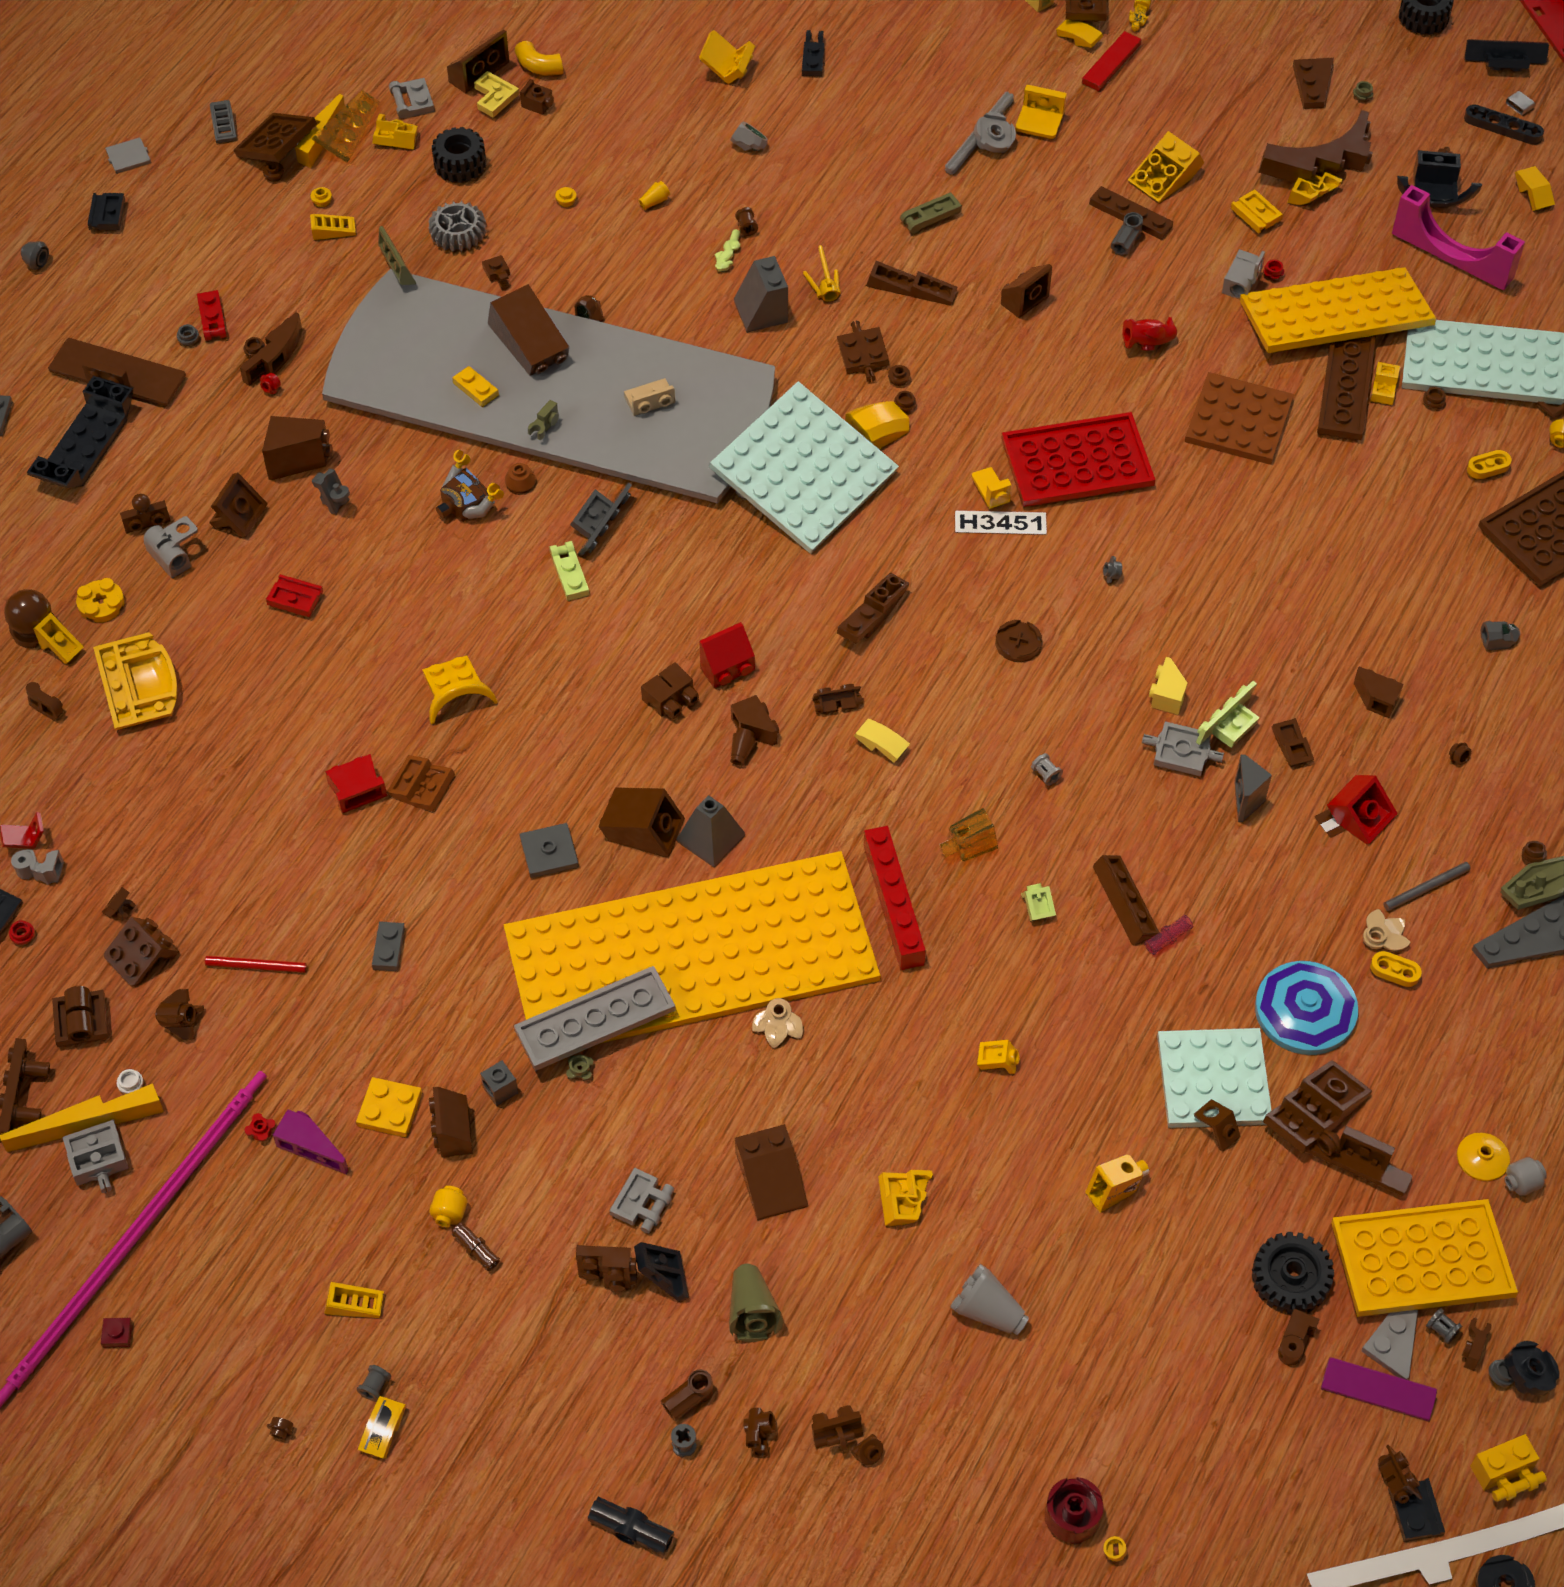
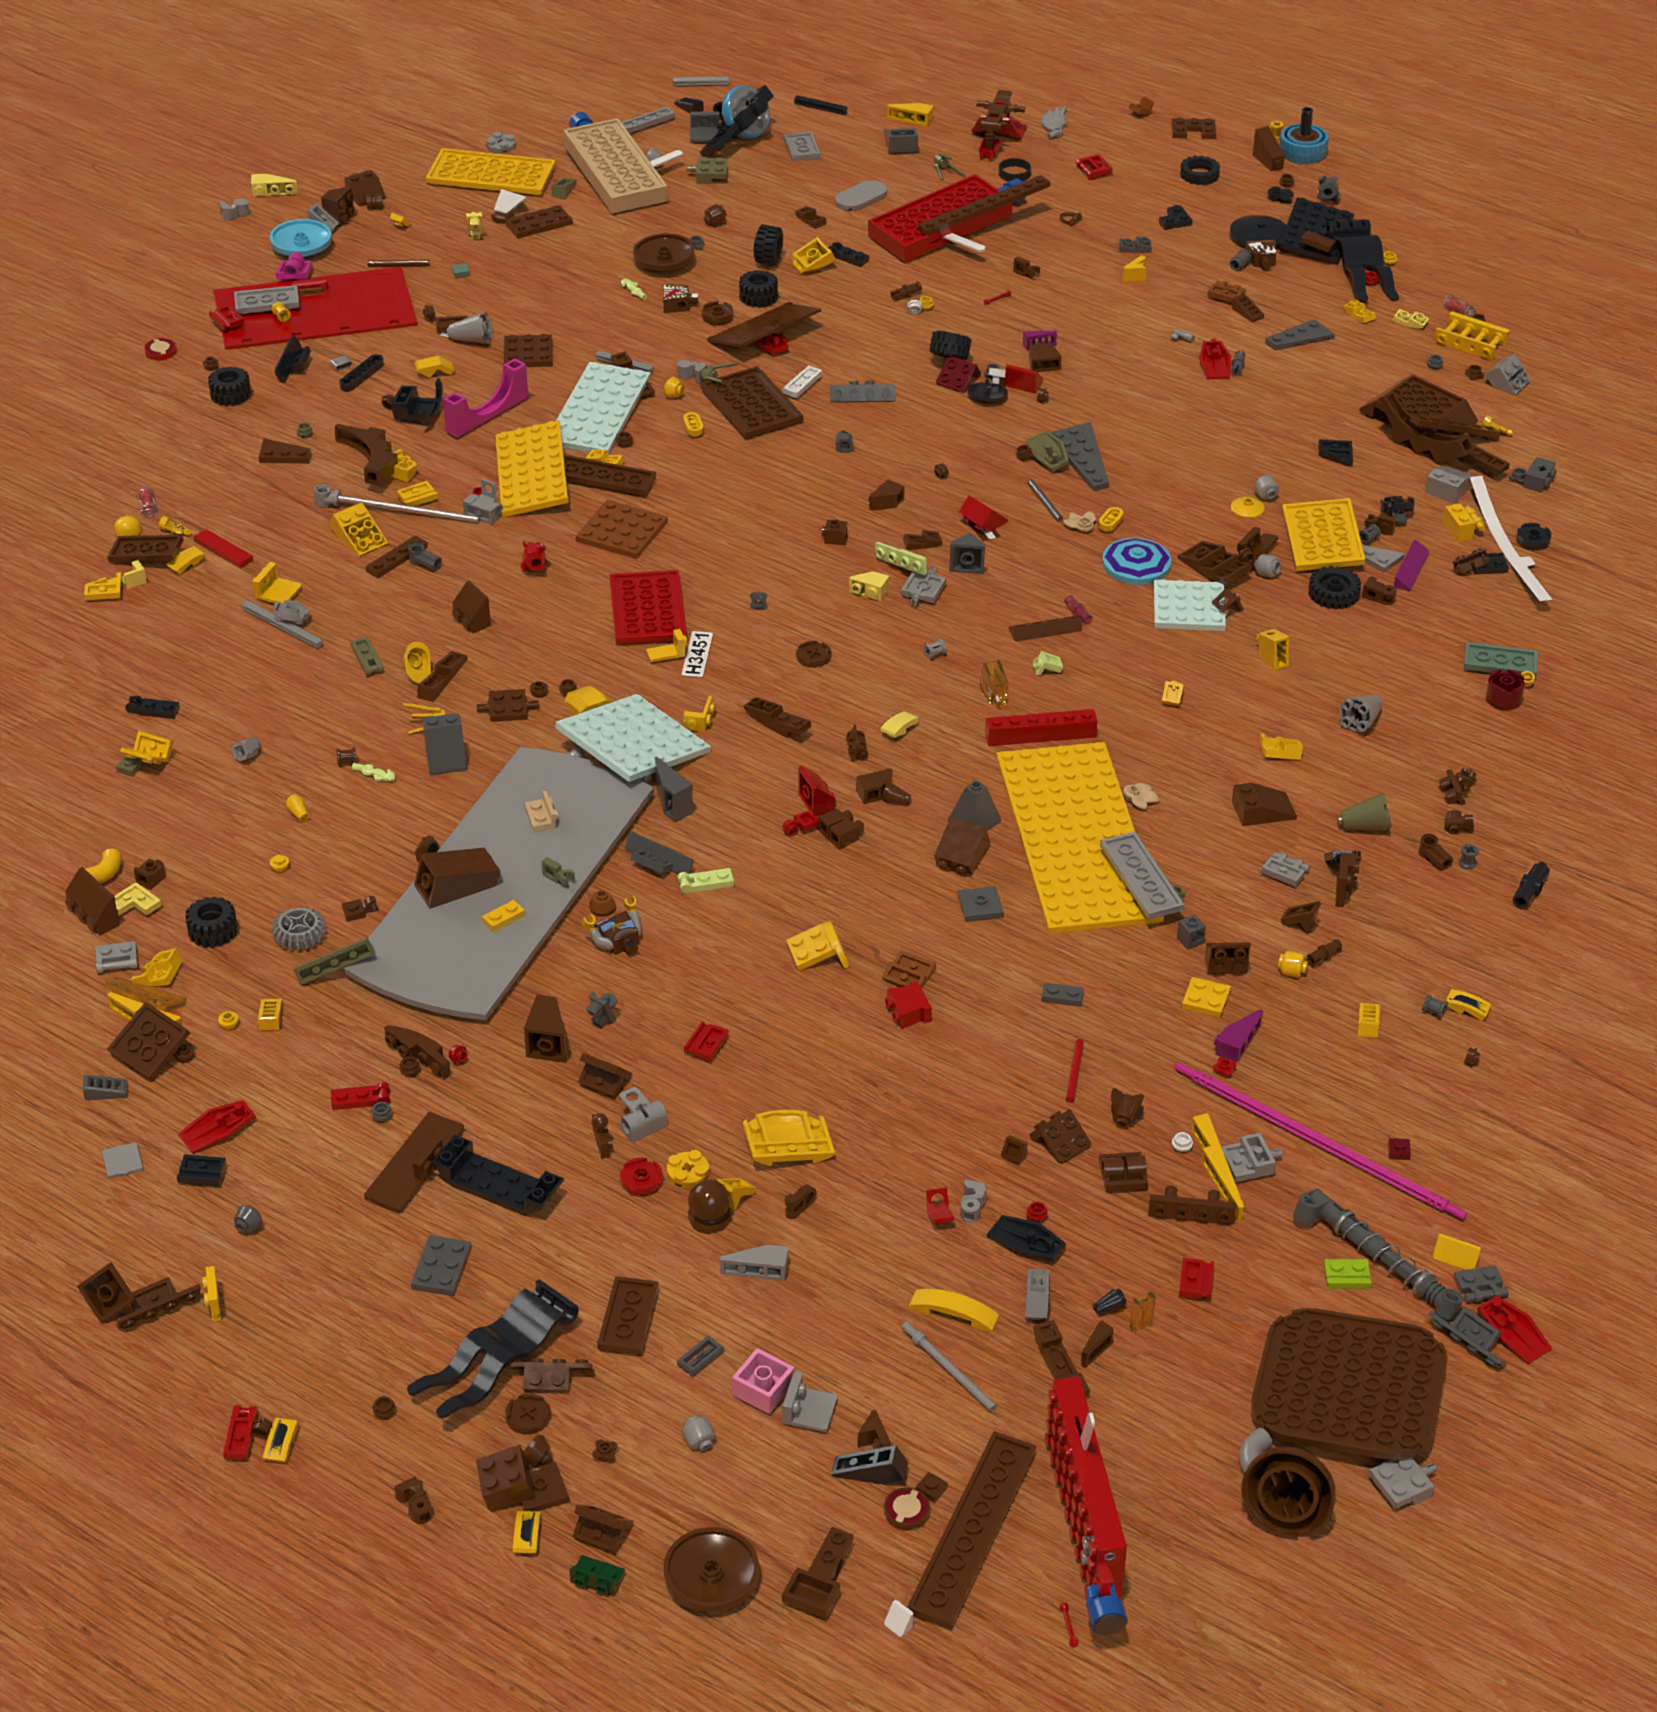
camera: 85 degrees left, 15 degrees down
none -> red piece [178,1100,256,1154]
none -> flat silver piece [314,484,479,523]
none -> yellow piece [402,642,431,684]
none -> red plate [620,1157,663,1197]
none -> dark grey slope [655,757,693,823]
none -> yellow bracket [683,696,715,732]
none -> red plate [782,810,818,836]
none -> reddish brown brick [822,519,848,545]
none -> light grey head [1254,554,1281,578]
none -> reddish brown slope [1280,901,1321,934]
none -> sand green plate [1464,642,1538,678]

